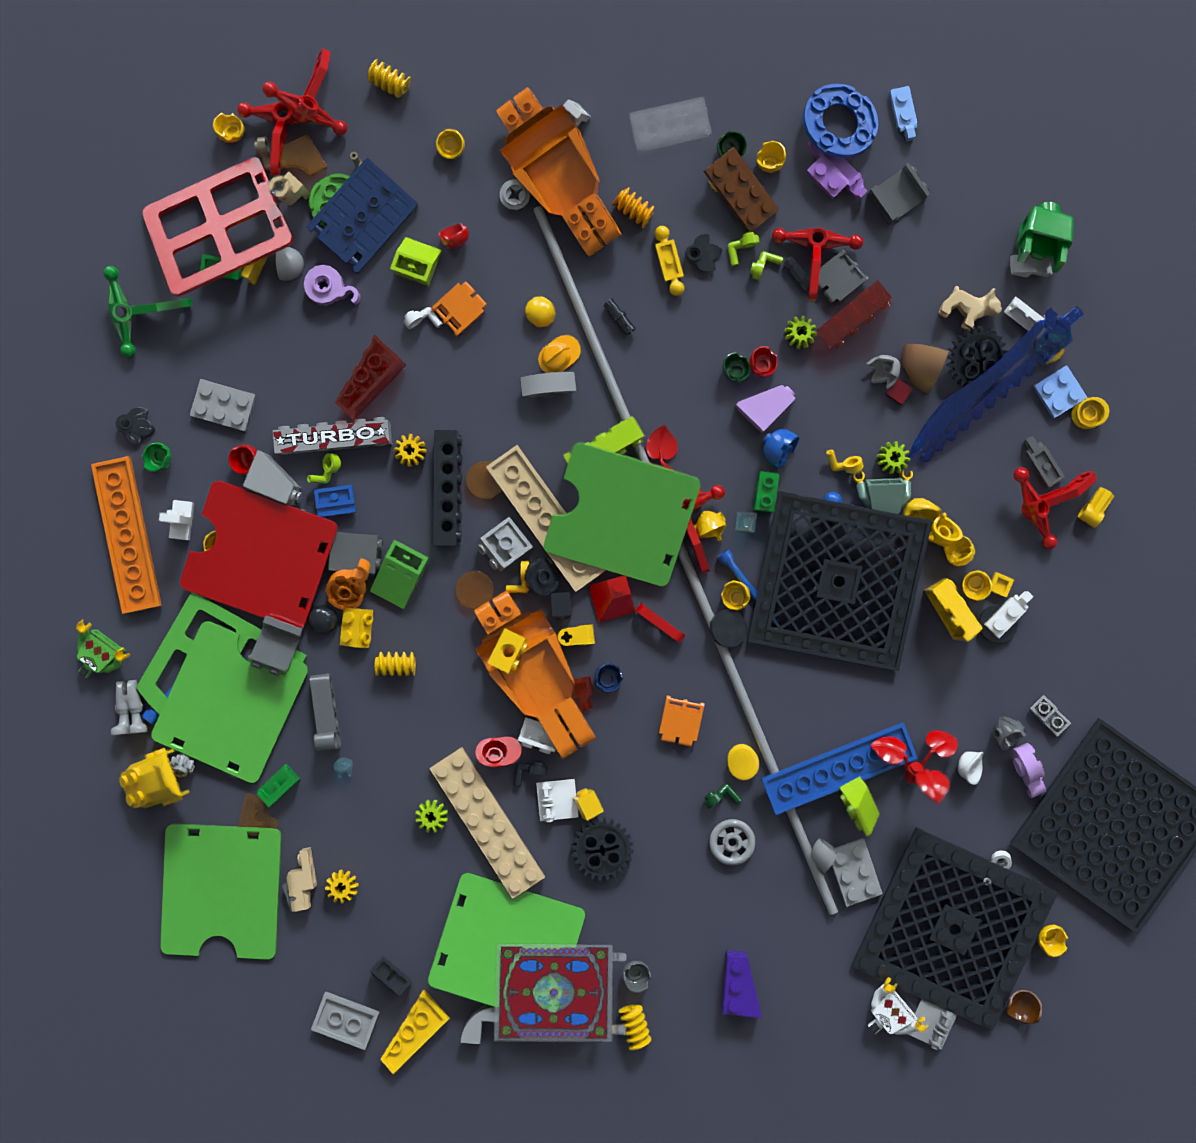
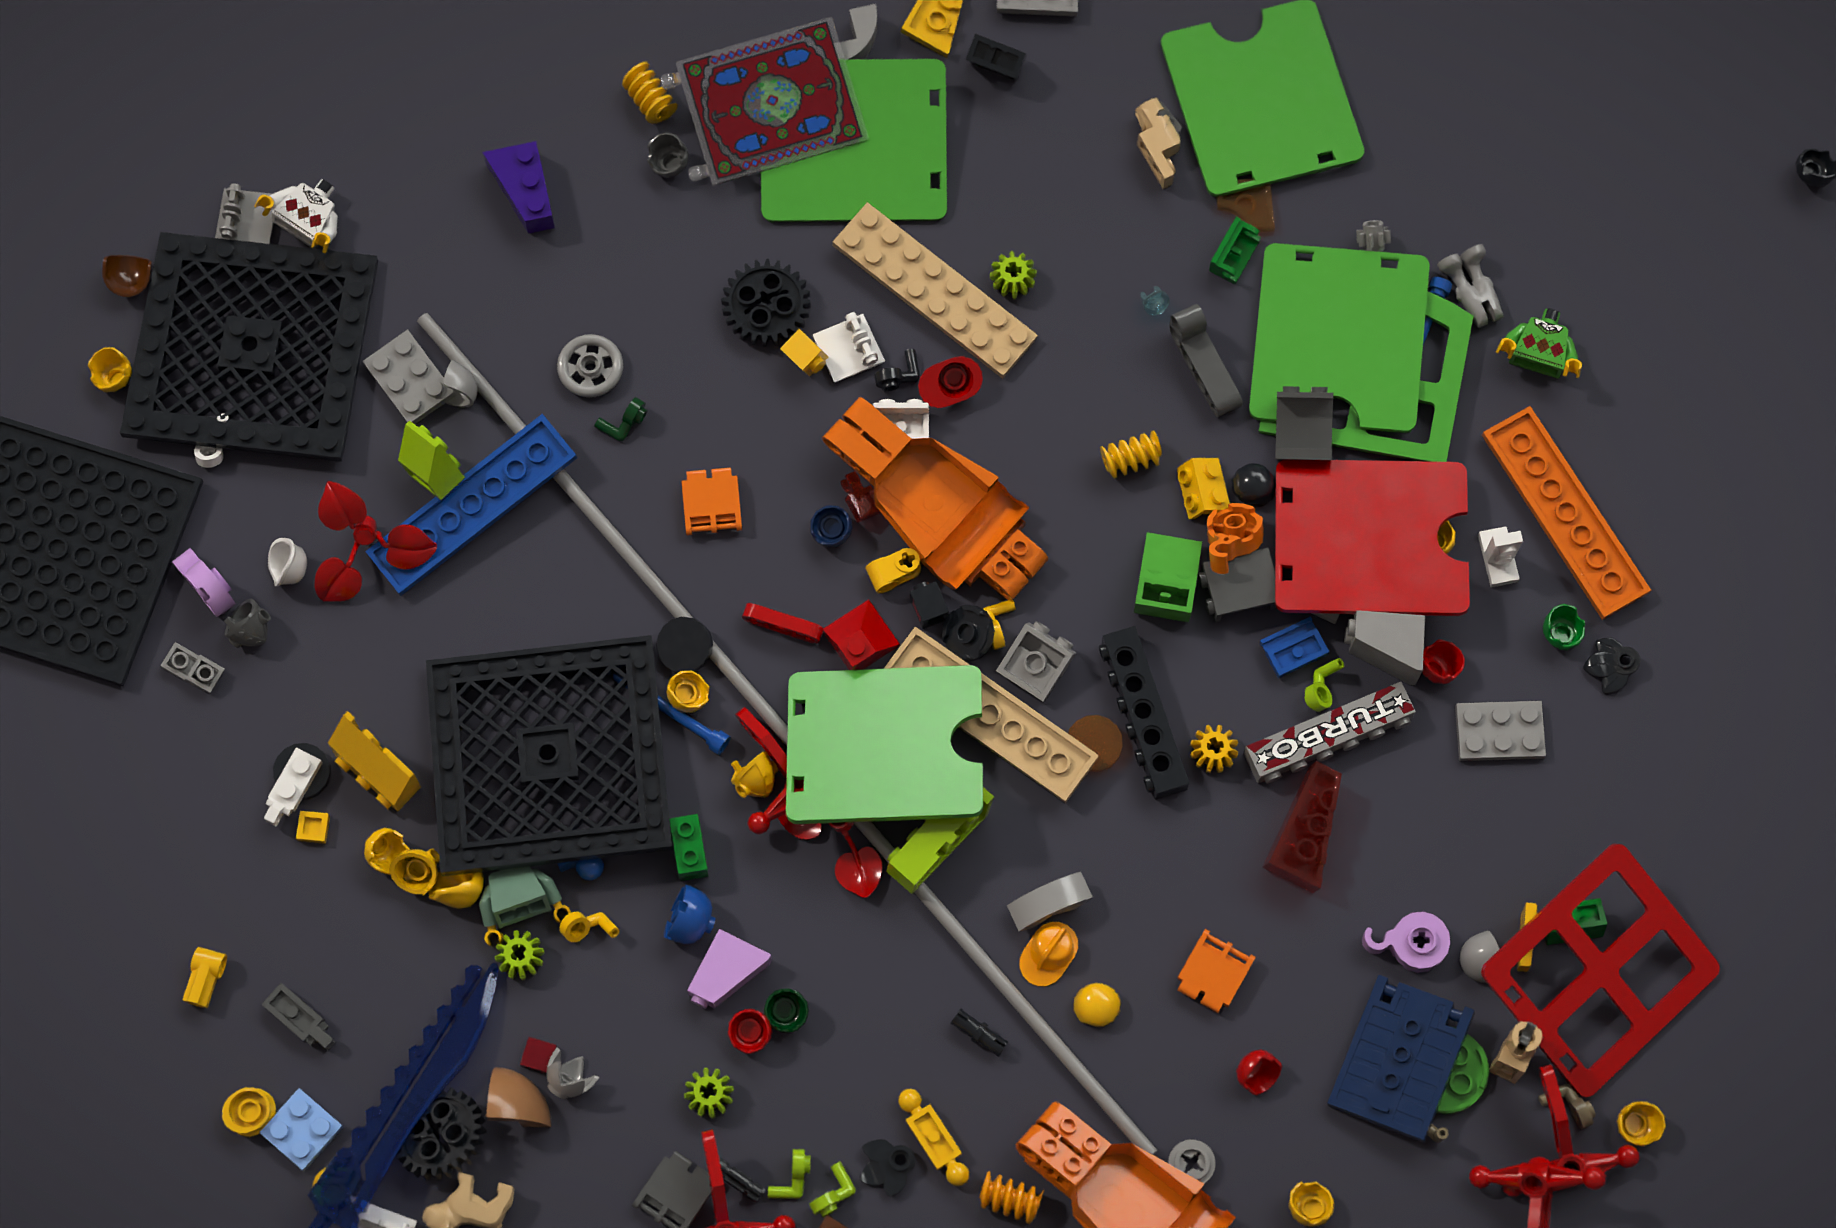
camera: 155 degrees right, 15 degrees down
green piece [103,266,193,358] -> none
yellow slope [119,748,189,808] -> none
clear orange tile [281,134,327,177] -> none
yellow gear [325,870,359,903] -> none
lime slope [390,237,442,286] -> none
white plate [403,307,443,329] -> none
clear orange tile [456,571,494,609] -> none
yellow brick [488,628,528,674] -> none
yellow piece [727,744,759,780] -> none
clear light blue plate [735,512,757,533] -> none
clear red wedge [816,280,893,349] -> none
yellow hair [962,570,992,601] -> none
red piece [1013,467,1097,550] -> none

